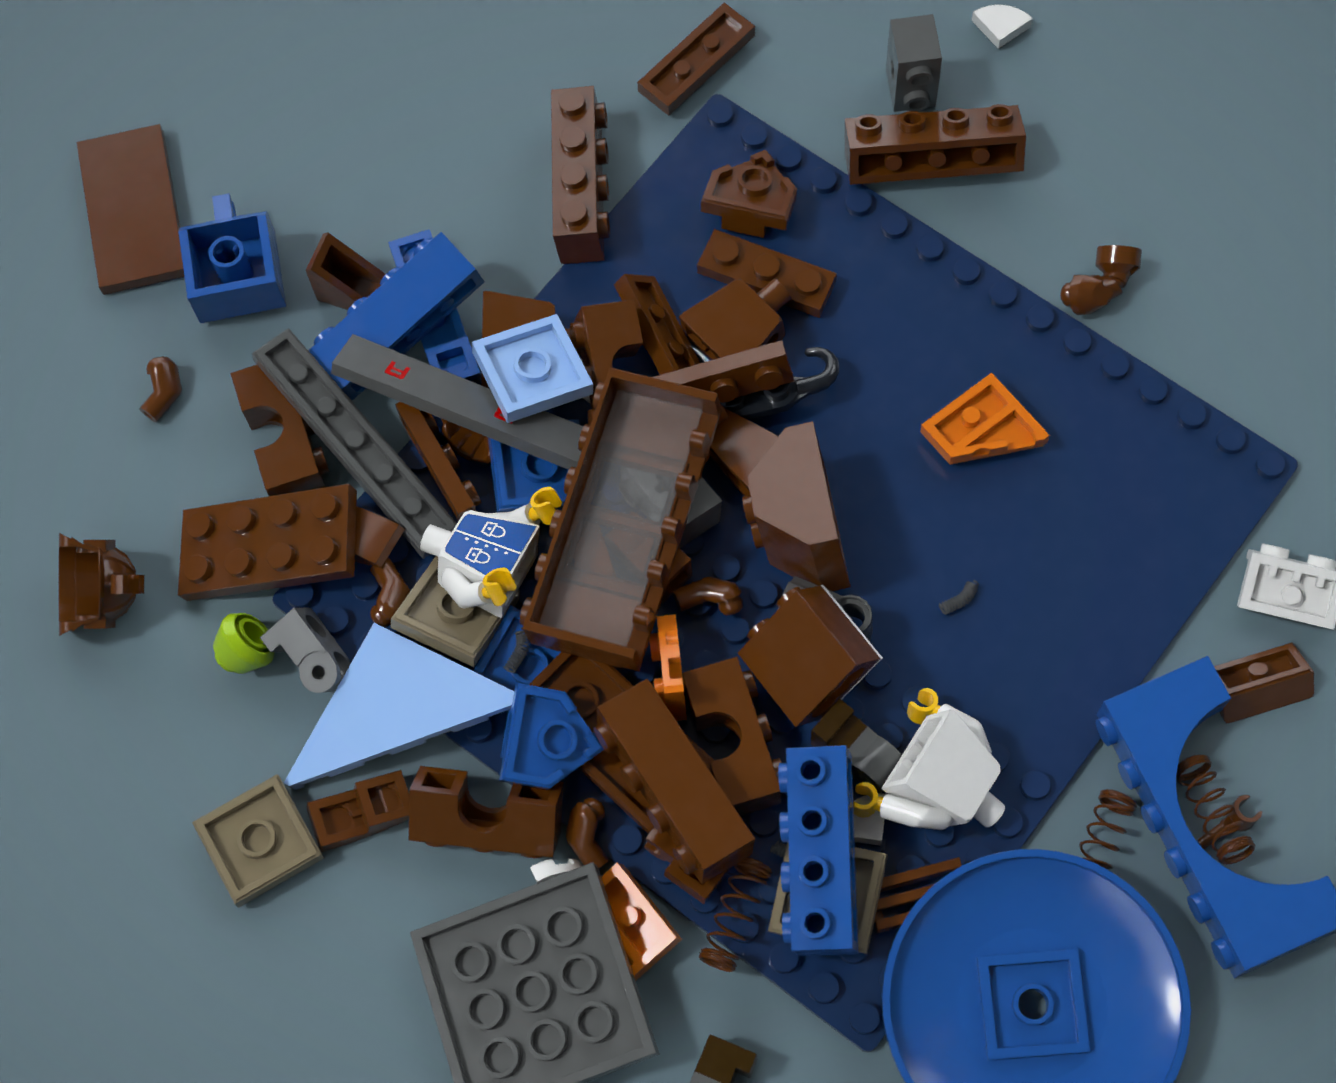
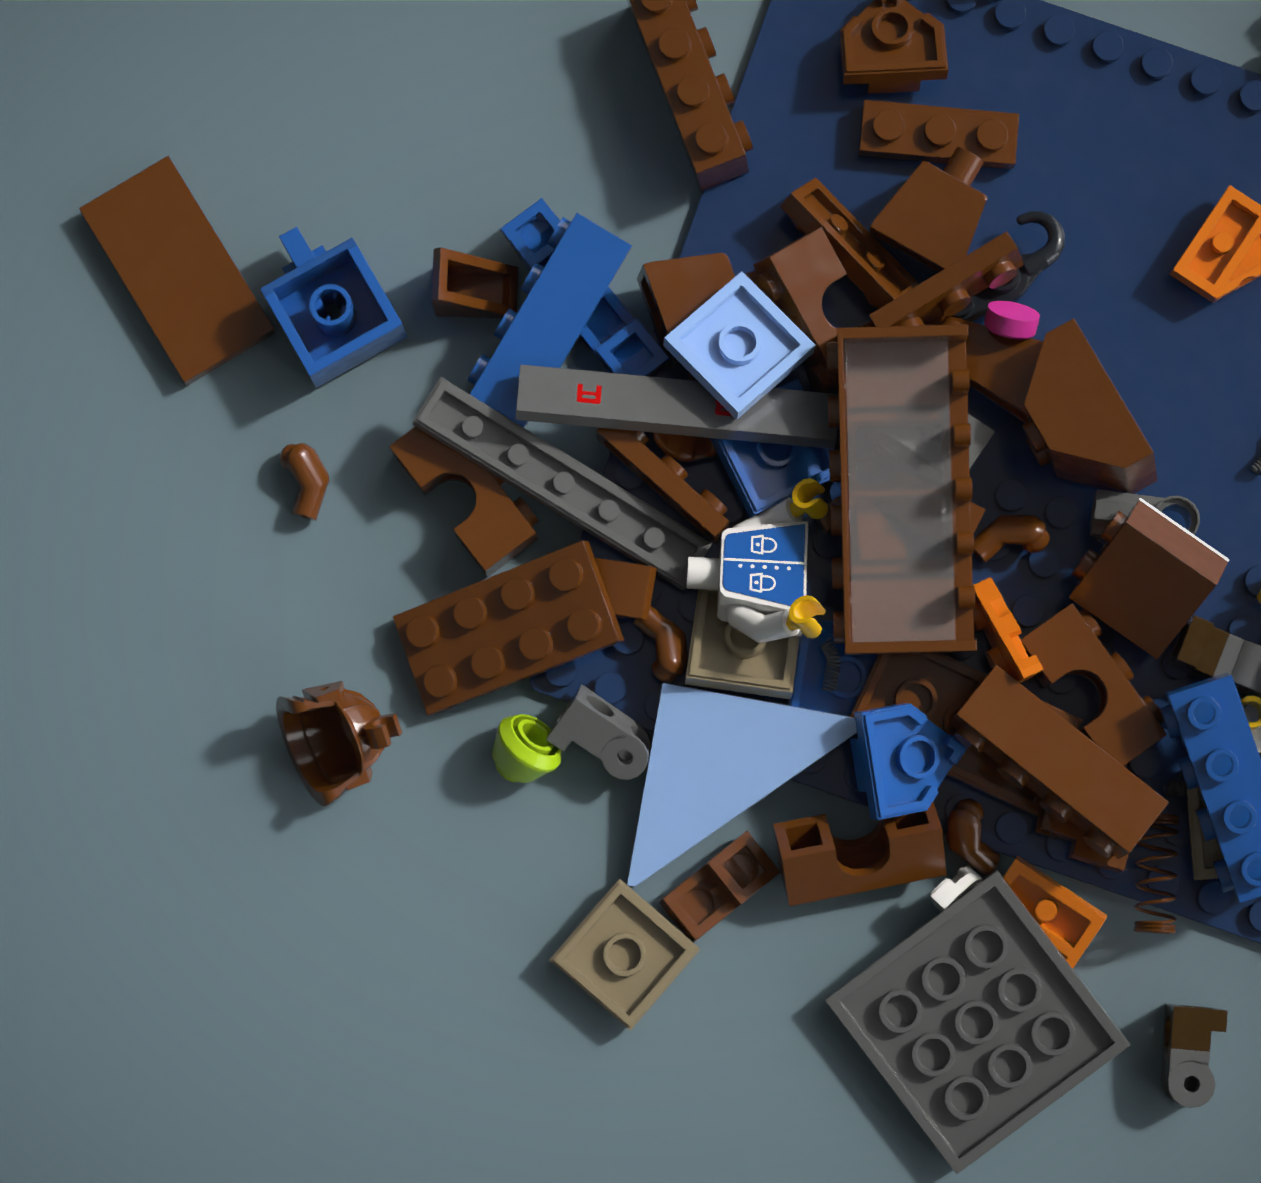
camera: 25 degrees left, 15 degrees up
none -> dark pink tile [984,301,1040,340]

